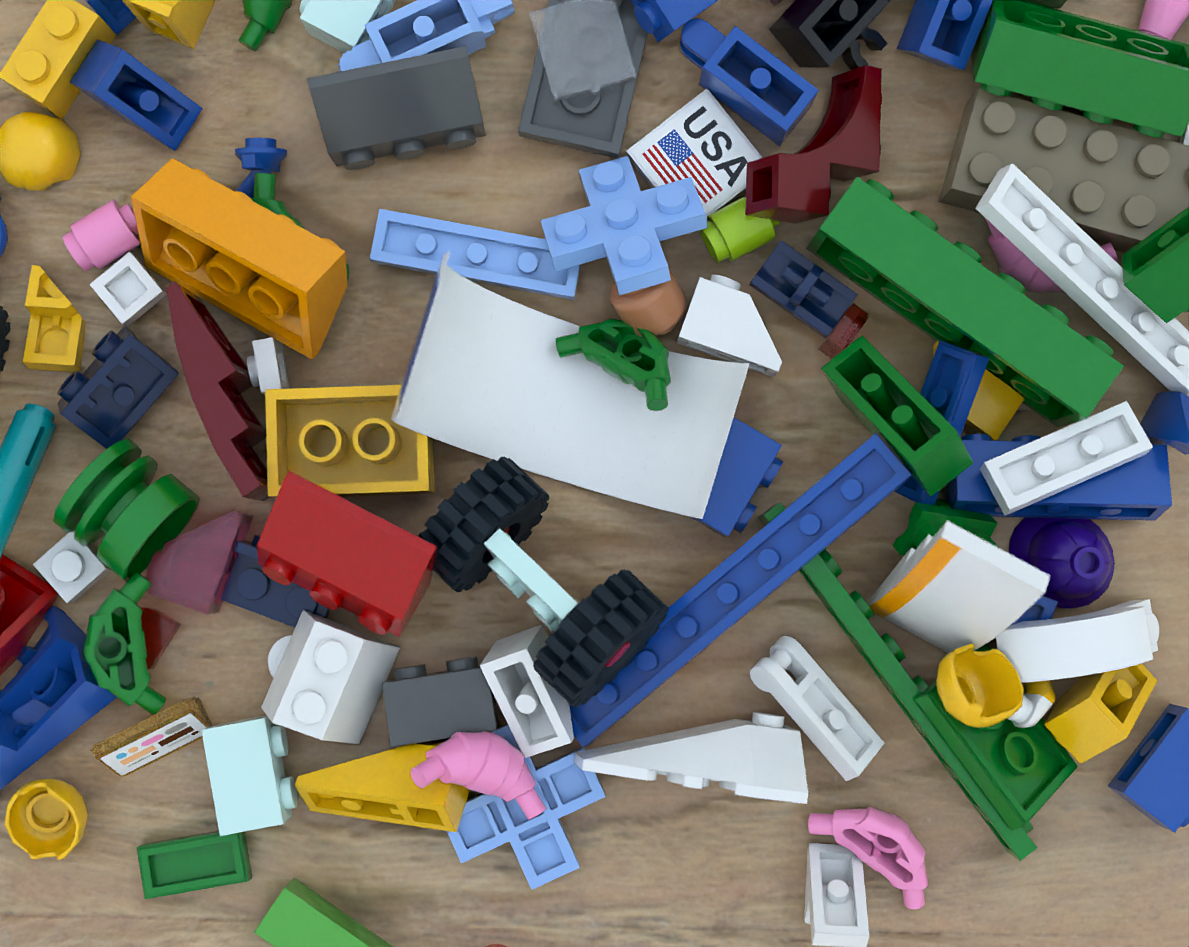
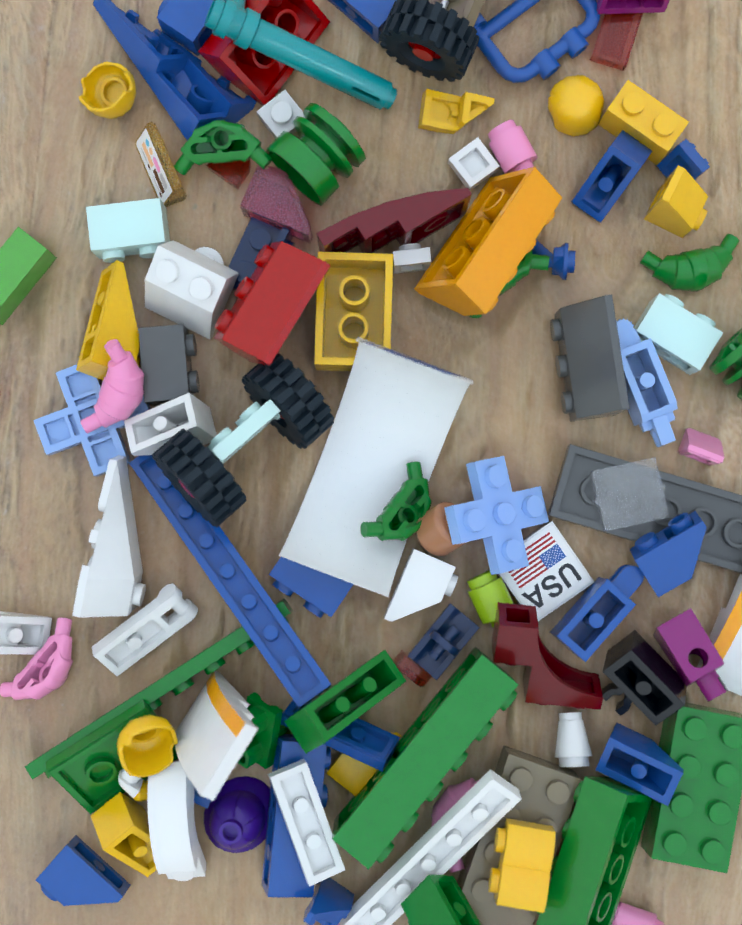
camera: 90 degrees right, 0 degrees up
dark blue bracket [57,326,179,449] -> none
green tile [136,831,252,899] -> none
light blue plate [370,209,581,300] -> none
none -> yellow brick [488,818,556,913]
none -> white cone [555,712,592,767]

